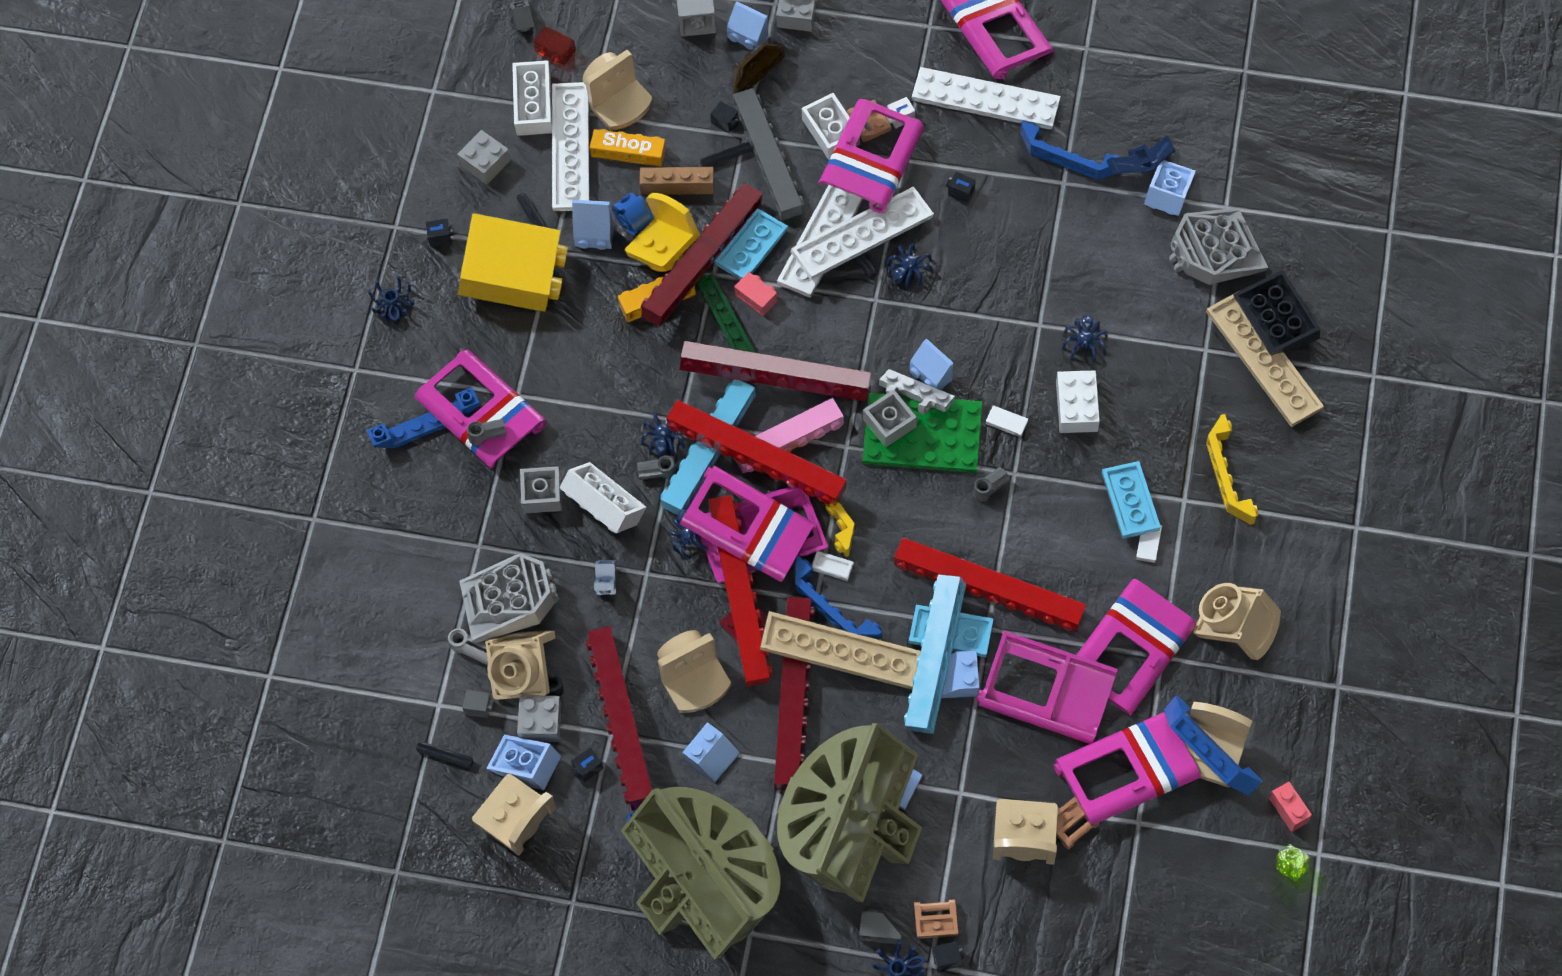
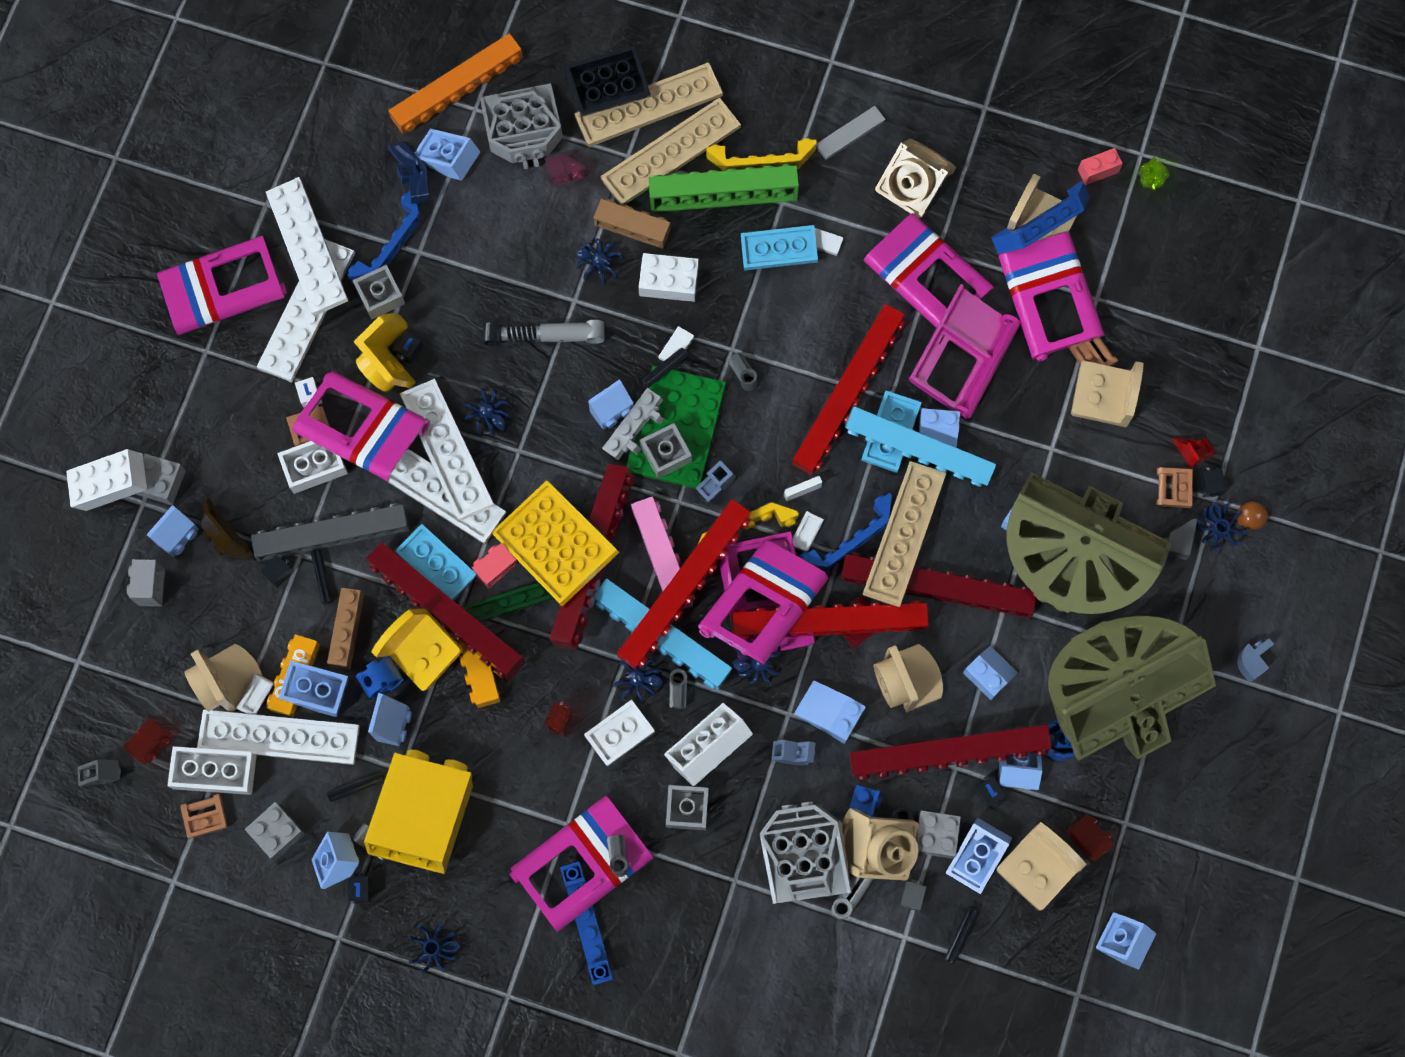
camera: 85 degrees left, 10 degrees up
none -> nougat plate [180,793,228,839]
none -> white tile [237,673,274,715]
none -> white plate [266,177,348,316]
none -> light blue slope [279,660,348,717]
none -> light blue slope [312,831,359,889]
none -> light grey brick [352,265,405,320]
none -> yellow piece [354,313,416,392]
none -> orange brick [388,33,523,134]
none -> piece [483,320,605,346]
none -> yellow plate [492,480,619,606]
none -> clear red brick [544,701,574,738]
none -> clear pink slope [545,154,587,185]
none -> white plate [584,700,655,767]
none -> medium nougat brick [593,199,671,249]
none -> tan plate [601,98,741,206]
none -> black axle [642,348,688,388]
none -> bright green brick [648,164,799,212]
none -> sand blue brick [696,460,736,503]
none -> white tile [784,476,822,502]
none -> light blue slope [794,681,866,744]
none -> light grey tile [816,106,885,160]
none -> blue bracket [849,785,882,817]
none -> light blue slope [998,753,1042,790]
none -> clear red brick [1066,814,1114,862]
none -> light blue slope [1096,912,1156,970]
none -> red slope [1171,437,1216,468]

